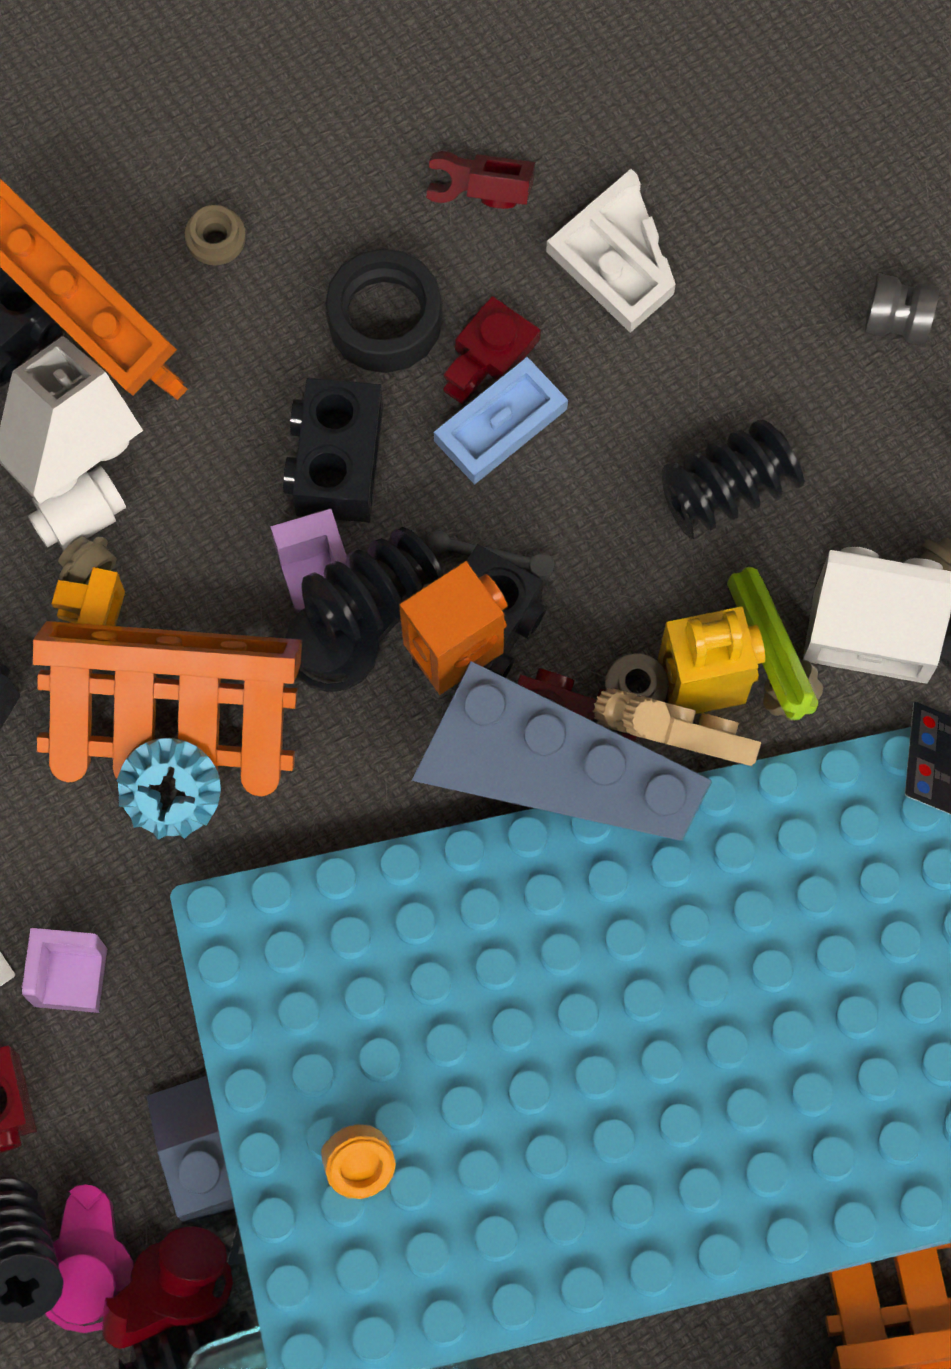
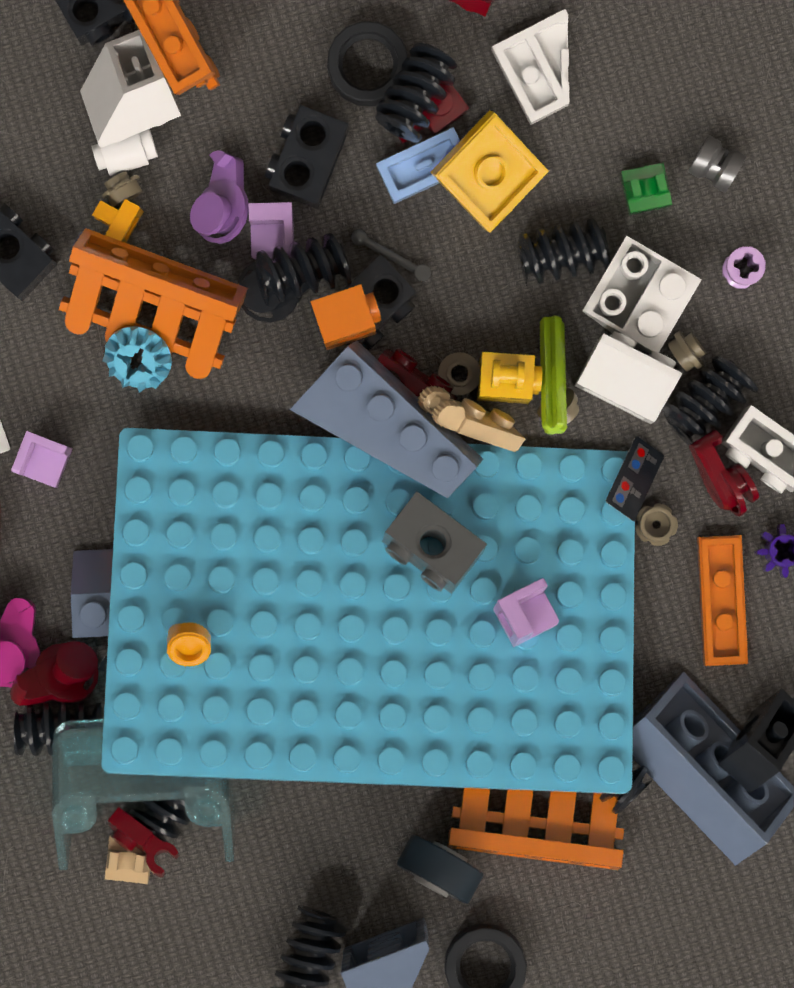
camera: 10 degrees right, 15 degrees up
none -> medium lavender piece [190,150,249,244]
none -> black piece [375,42,457,143]
none -> dark grey brick [382,492,487,594]
none -> yellow tile [430,110,549,233]
none -> lavender panel [493,578,559,647]
none -> white slope [583,236,702,355]
none -> green tile [620,162,672,215]

